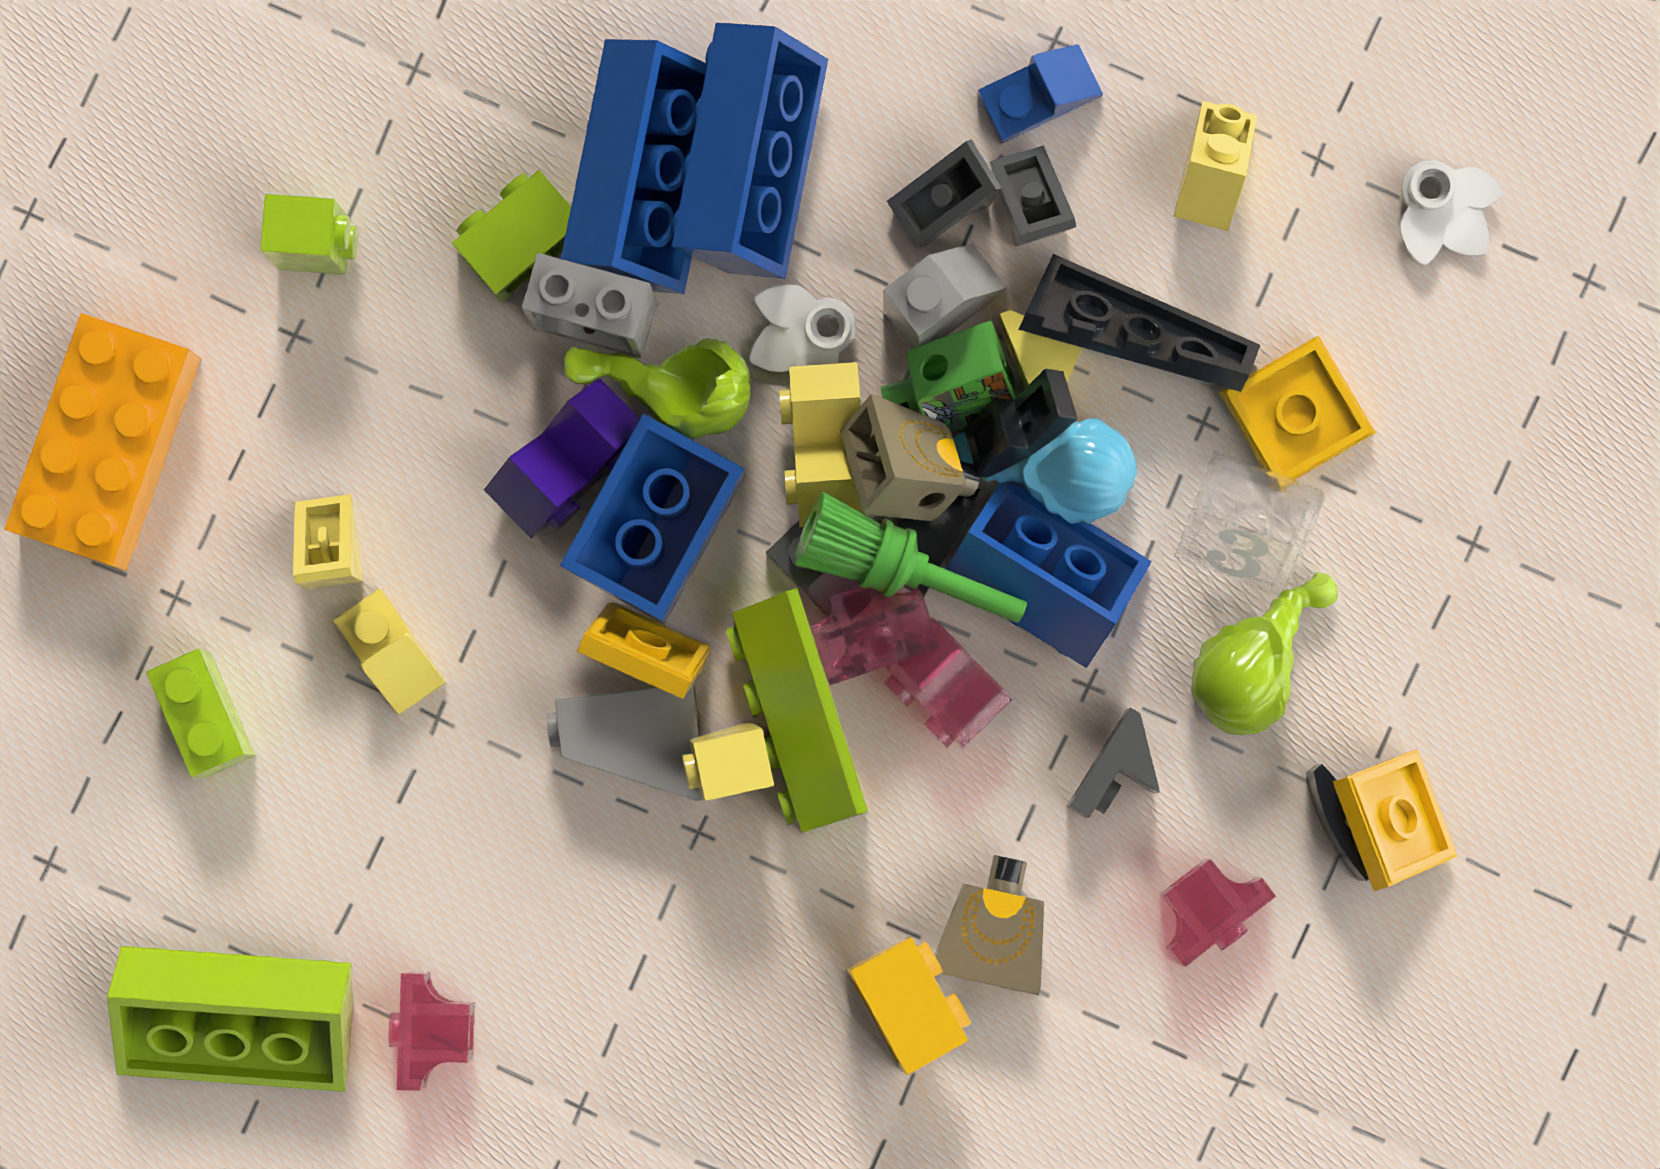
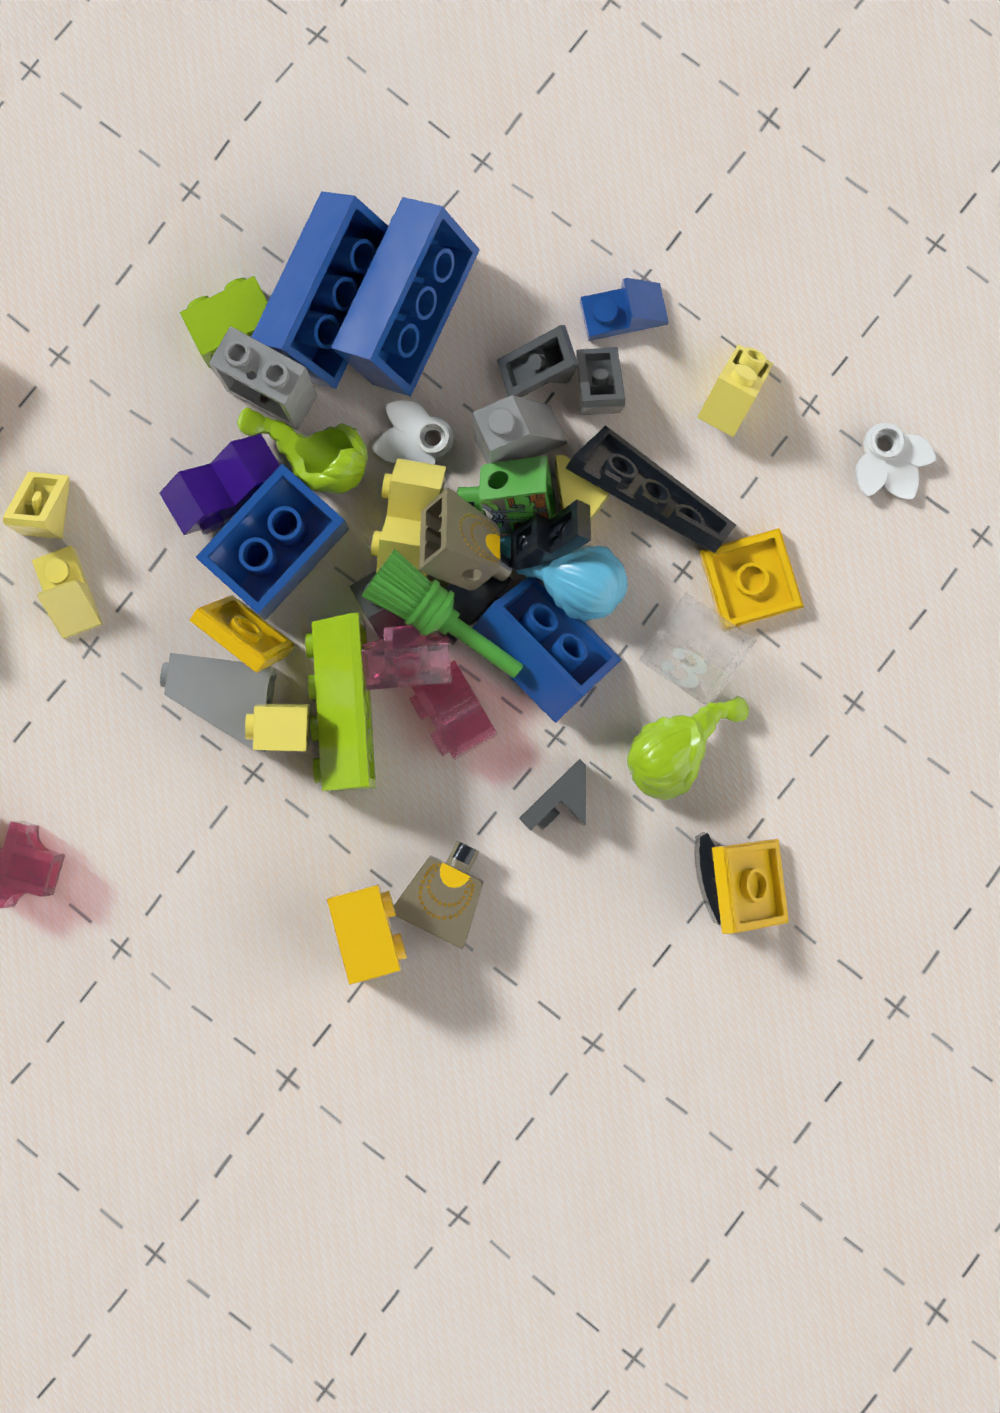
camera: 15 degrees right, 0 degrees up
lime brick [260,194,358,275] -> none
clear pink brick [1160,858,1276,967] -> none

